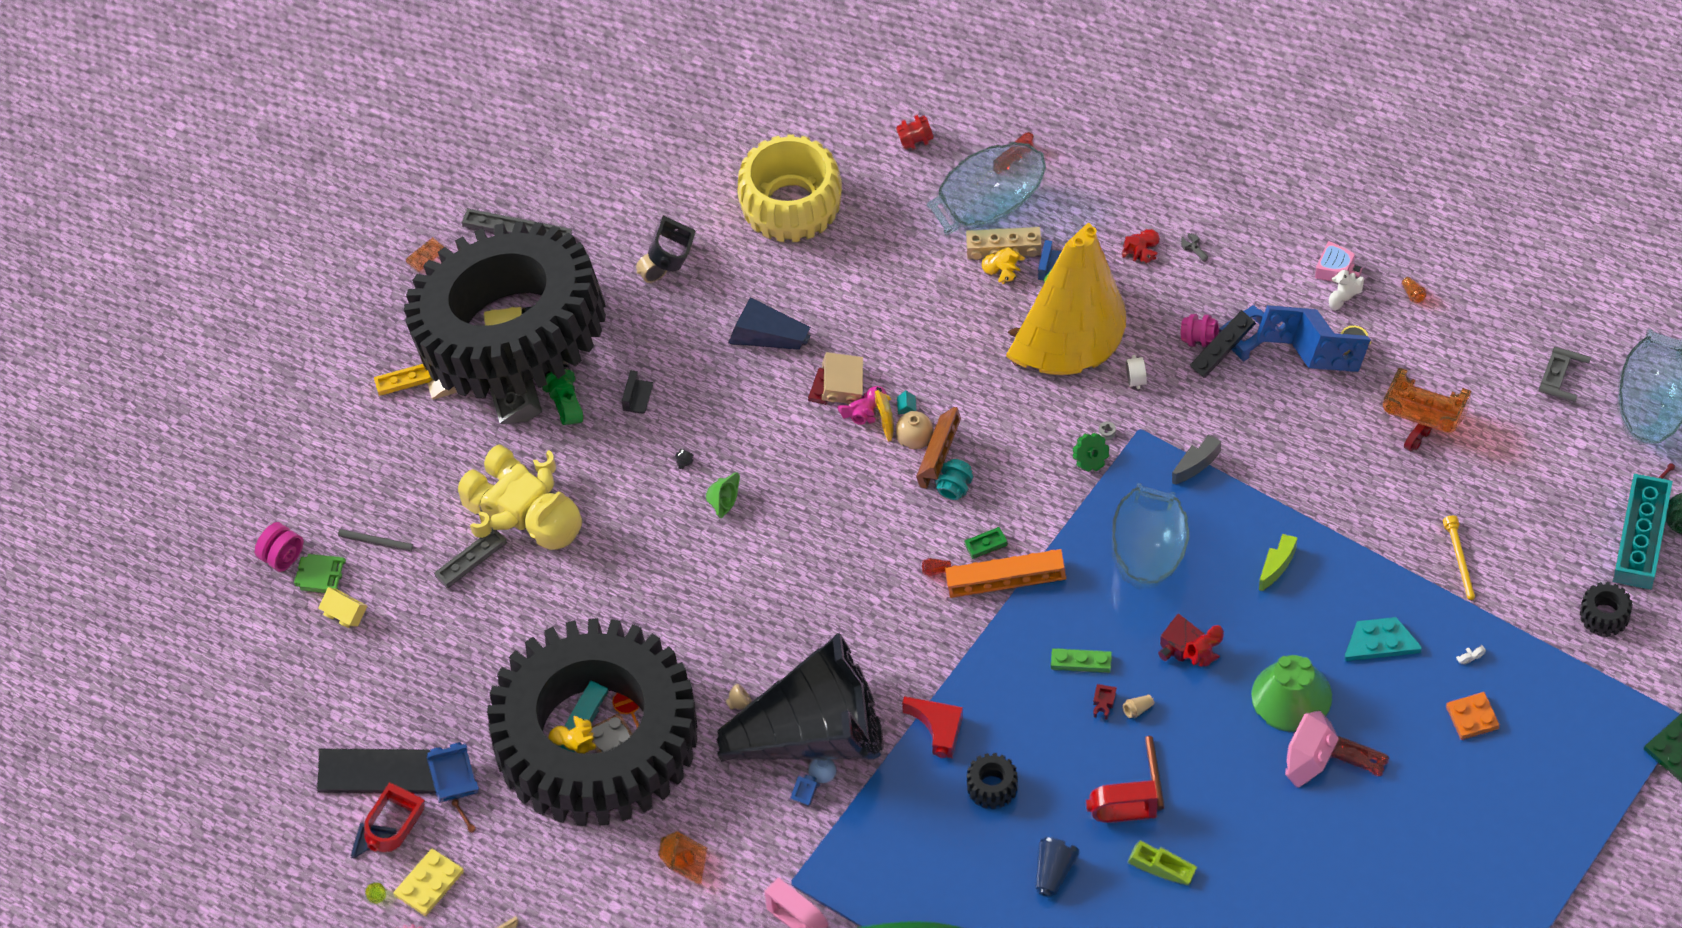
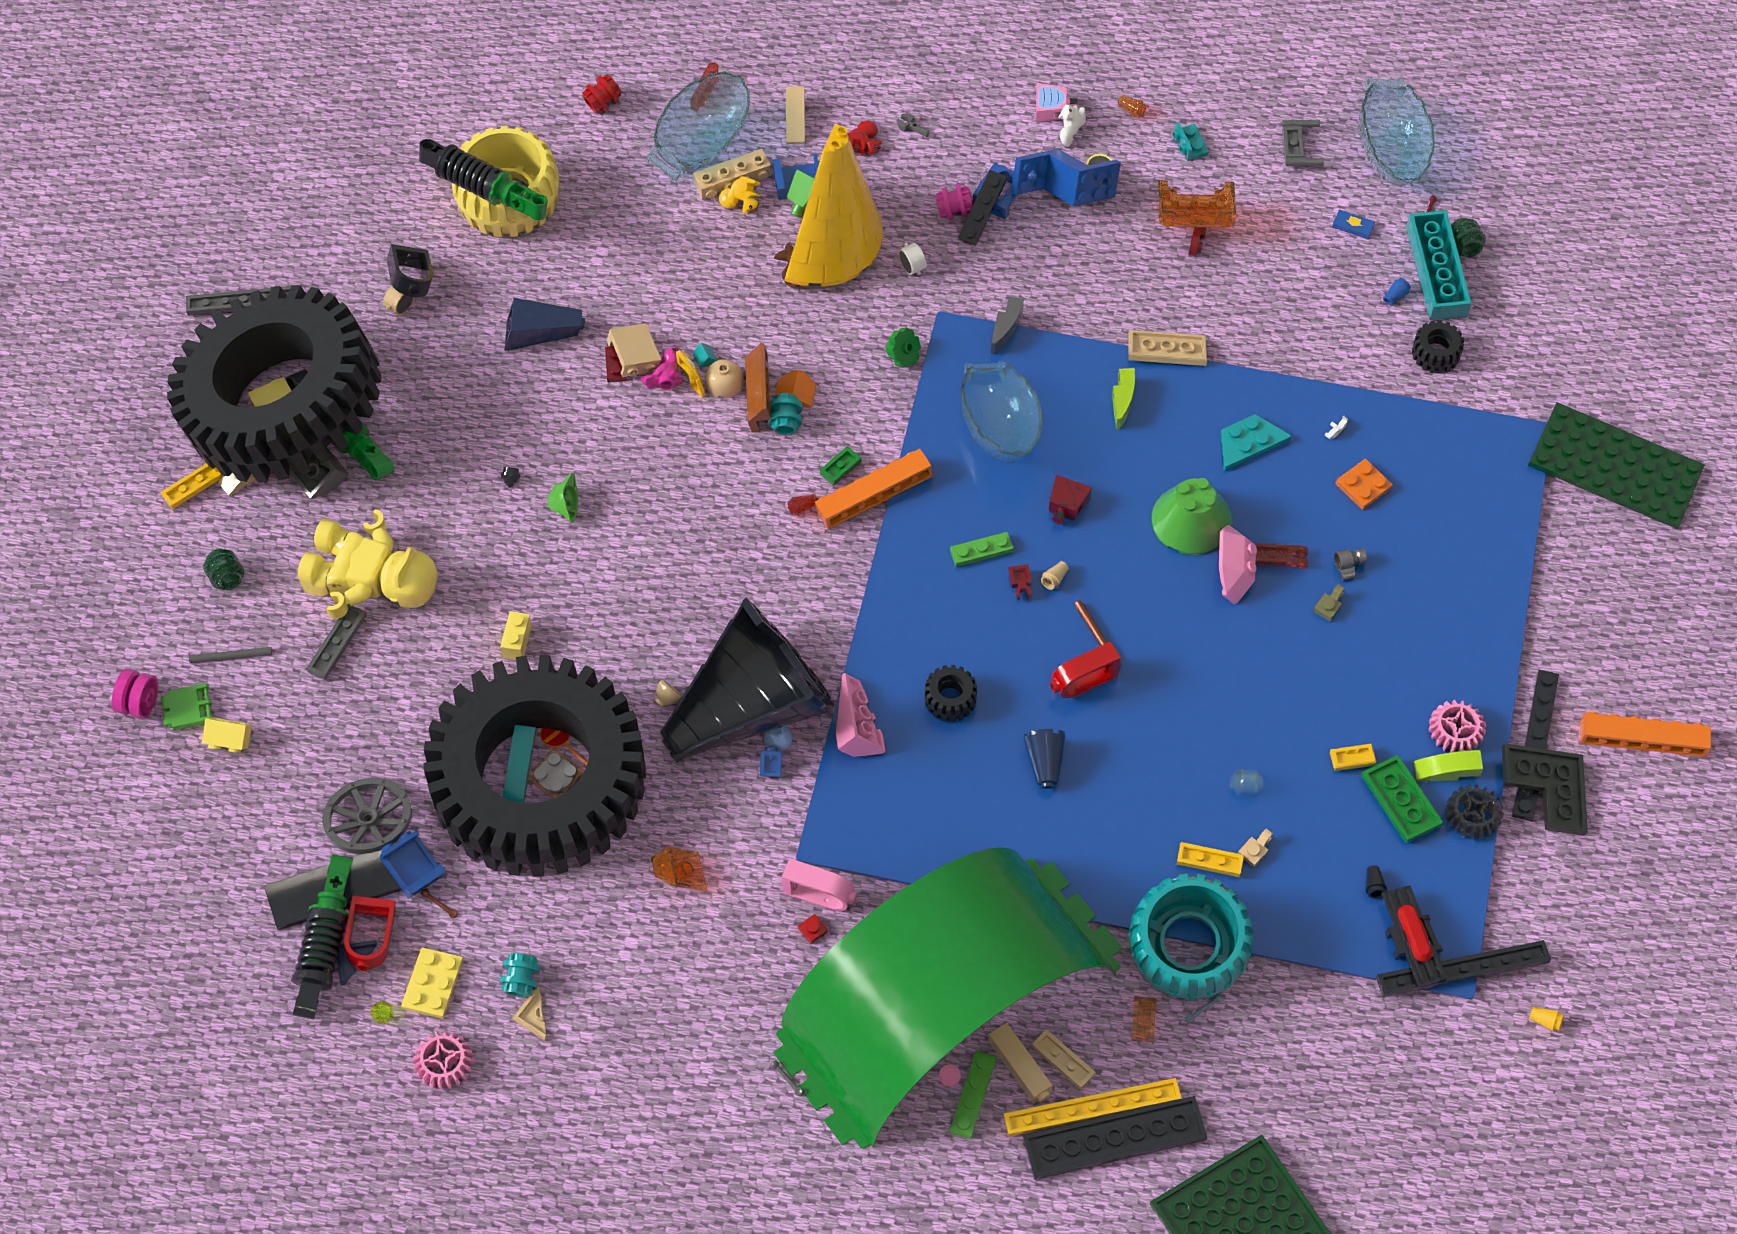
camera: 25 degrees left, 5 degrees up
clear orange tile [405,237,444,272] -> none
yellow animal [548,716,596,754] -> none
black panel [621,370,653,414] -> none
red arch [902,696,963,758] -> none
light grey bush [1099,421,1116,440] -> none
lime slope [1127,840,1197,885] -> none
red animal [1183,625,1224,666] -> none
yellow piece [1443,515,1475,600] -> none
none -> clear green piece [203,549,244,590]
none -> black piece [291,854,353,1020]
none -> dark grey wheel [322,778,412,854]
none -> black piece [419,139,548,220]
none -> teal piece [499,953,541,997]
none -> light yellow brick [500,611,532,660]
none -> orange slope [774,370,816,408]
none -> tan slope [786,86,805,144]
none -> bright pink wedge [836,673,885,757]
none -> tan tile [1128,330,1207,366]
none -> teal bracket [1172,122,1209,161]
none -> olive plate [1313,584,1345,622]
none -> blue tile [1332,209,1375,239]
none -> flat silver piece [1334,548,1367,581]
none -> blue cone [1383,278,1411,306]

